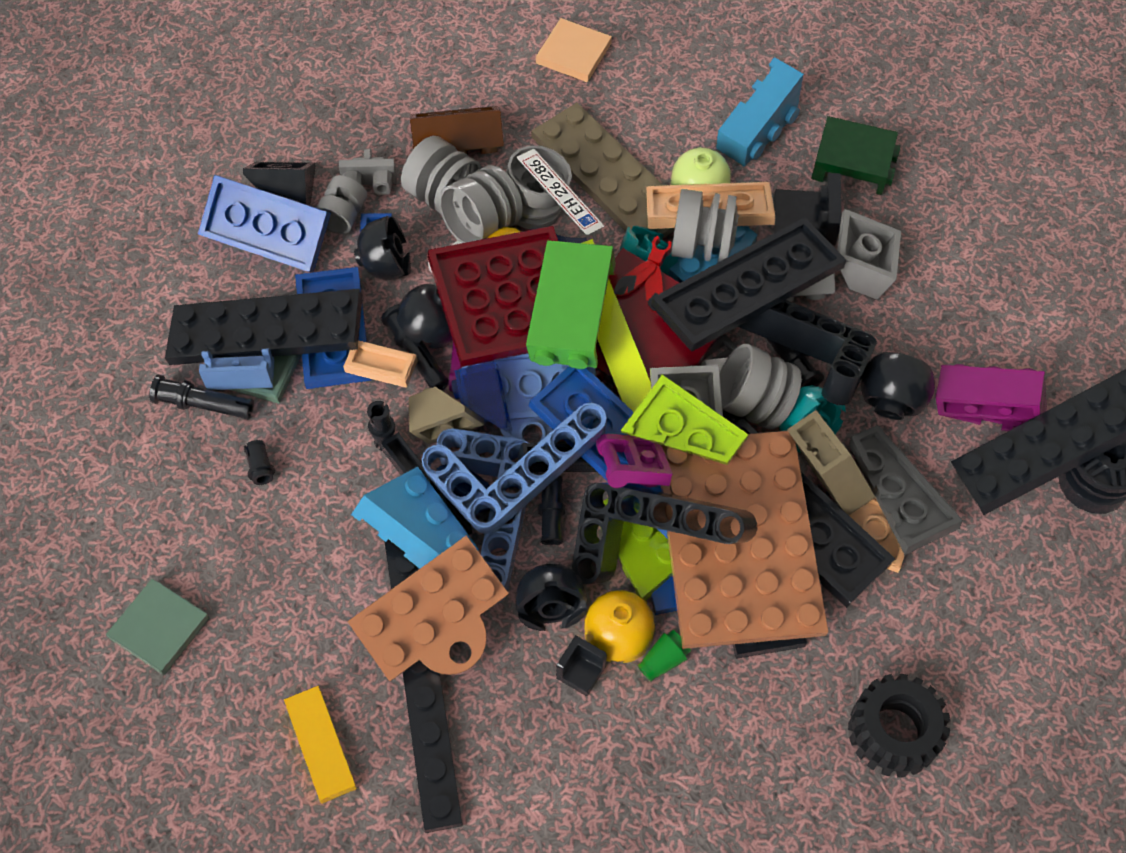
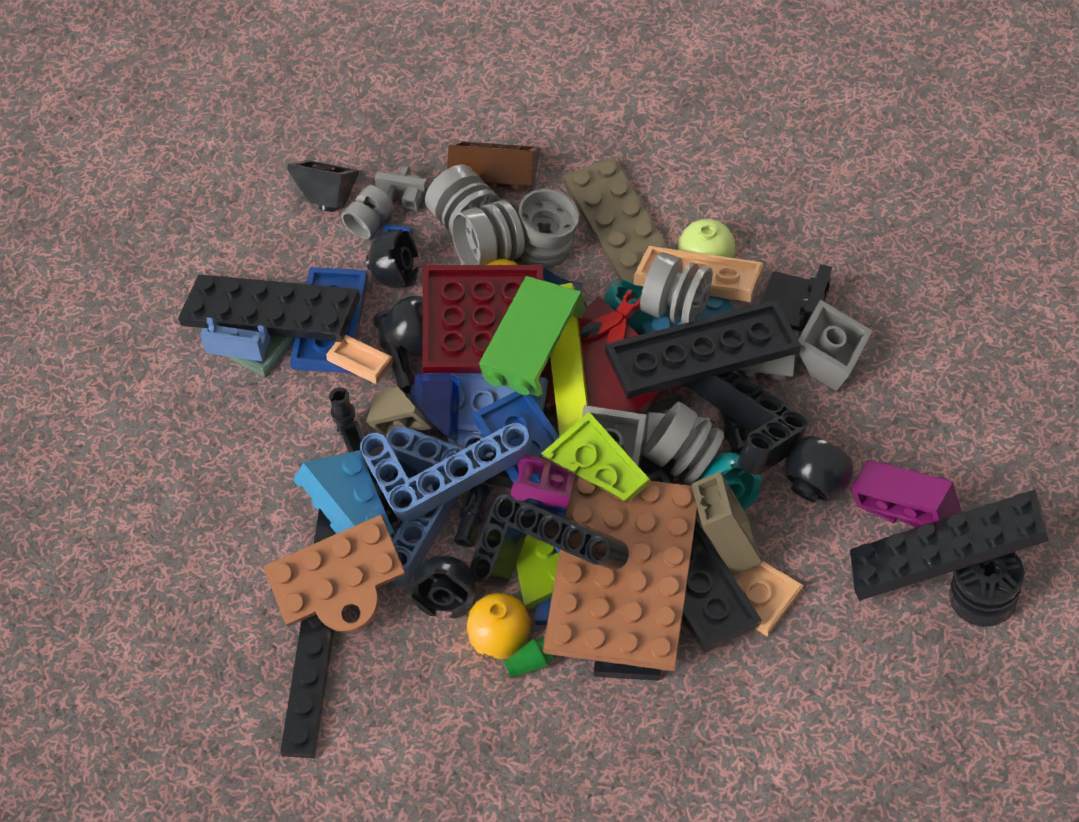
camera: 20 degrees right, 5 degrees down
sand green tile [106,579,210,675] -> none
black pin [149,374,254,420] -> none
plate [198,175,331,272] -> none
black pin [244,440,275,485] -> none
yellow tile [284,686,357,804] -> none
white sticker [517,149,604,235] -> none
light nougat tile [536,18,612,82] -> none
black panel [556,635,607,696] -> none
dark azure wedge [716,57,804,167] -> none
dark green panel [811,116,901,195] -> none
black tyre [848,674,951,778] -> none
dark grey wing [849,425,963,555] -> none

